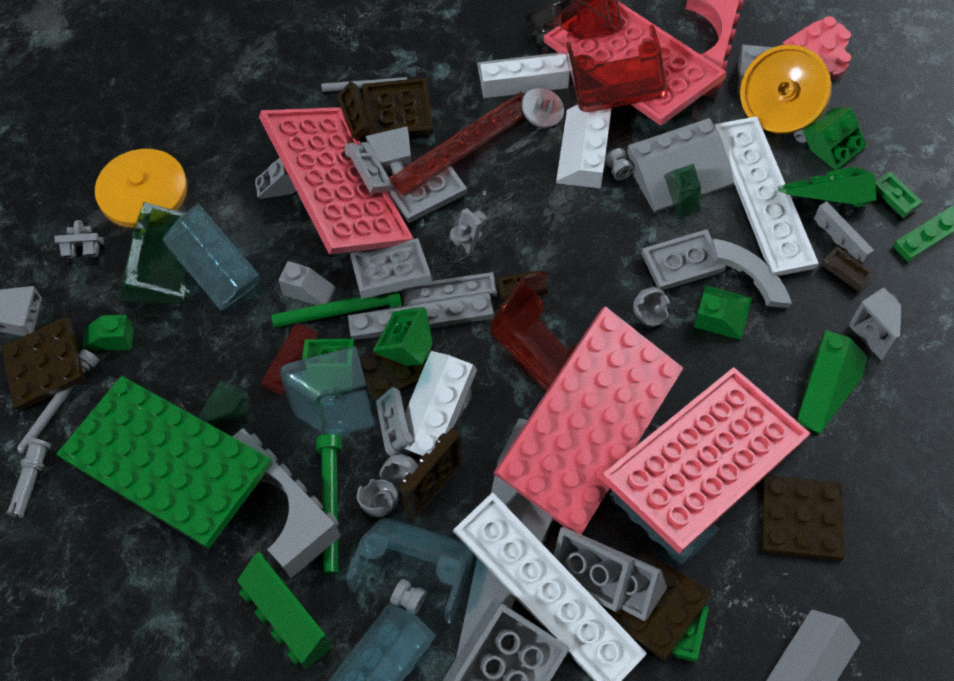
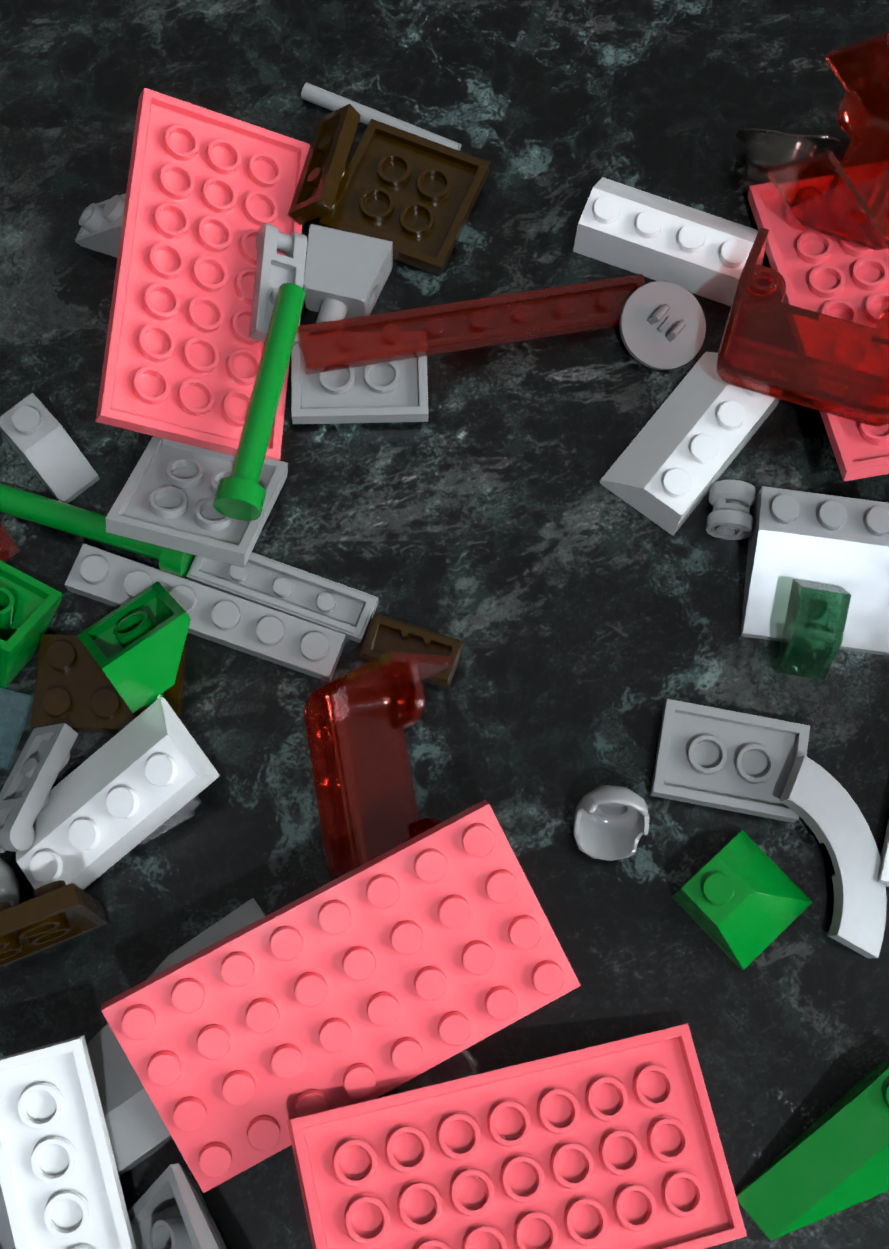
camera: 25 degrees right, 10 degrees up
light grey hips [450,208,488,254] -> none
none -> green piece [213,283,306,521]

